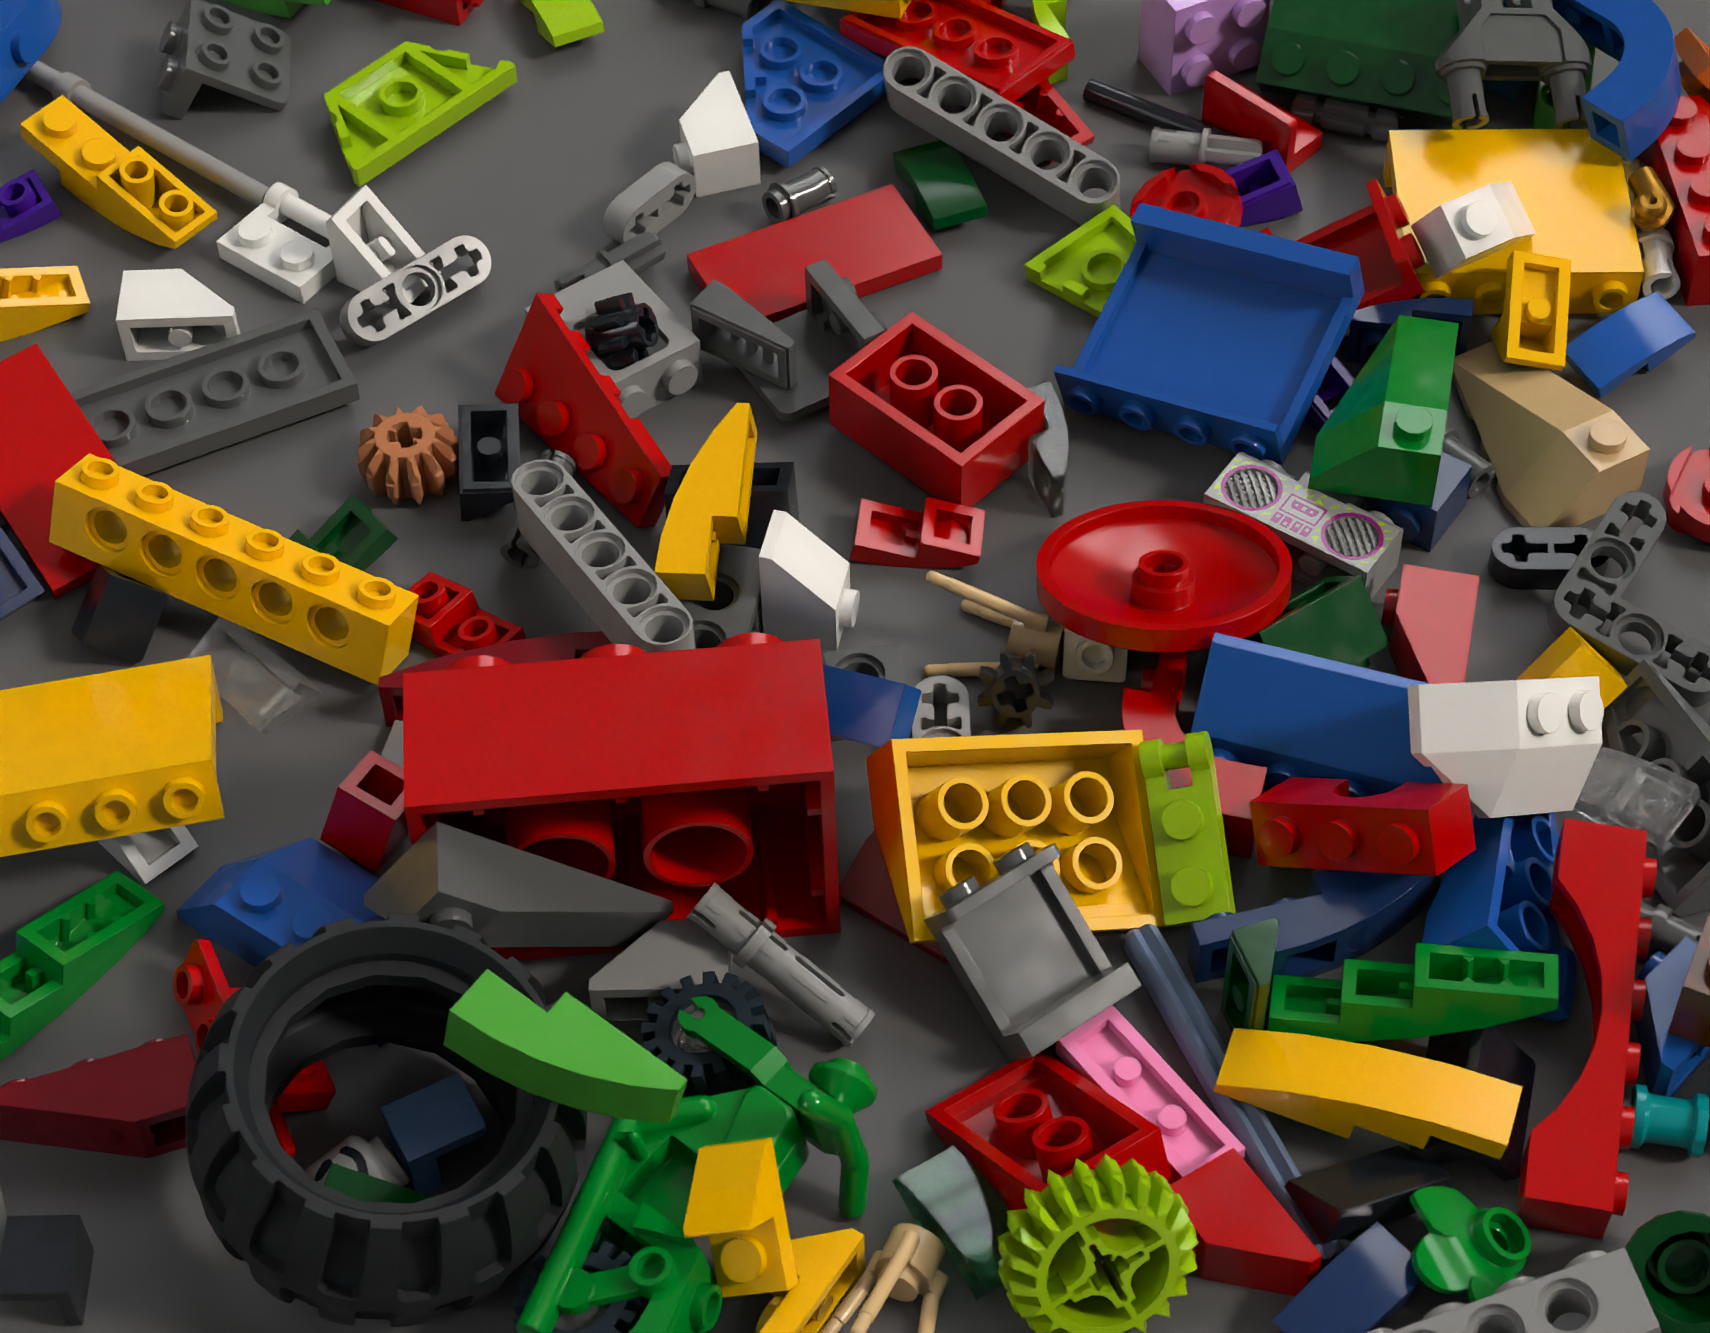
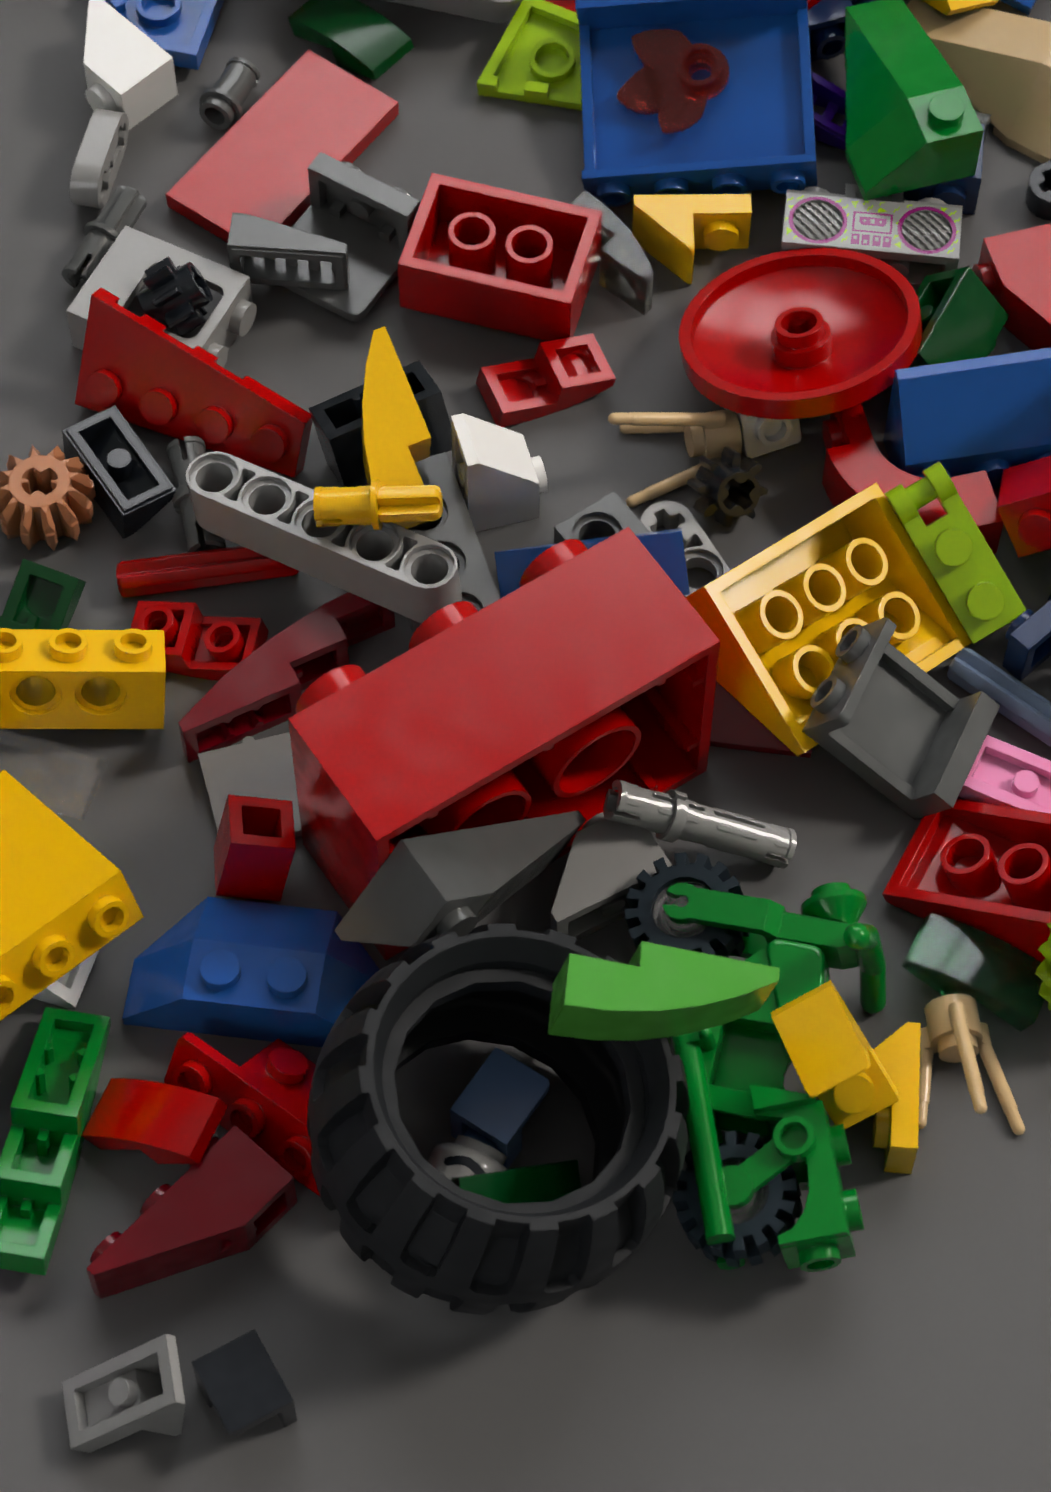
camera: 30 degrees left, 10 degrees up
none -> red slope [81,1078,228,1164]
none -> red axle [116,546,299,598]
none -> yellow axle [313,480,443,531]
none -> clear red plate [617,29,730,134]
none -> yellow slope [632,194,752,284]

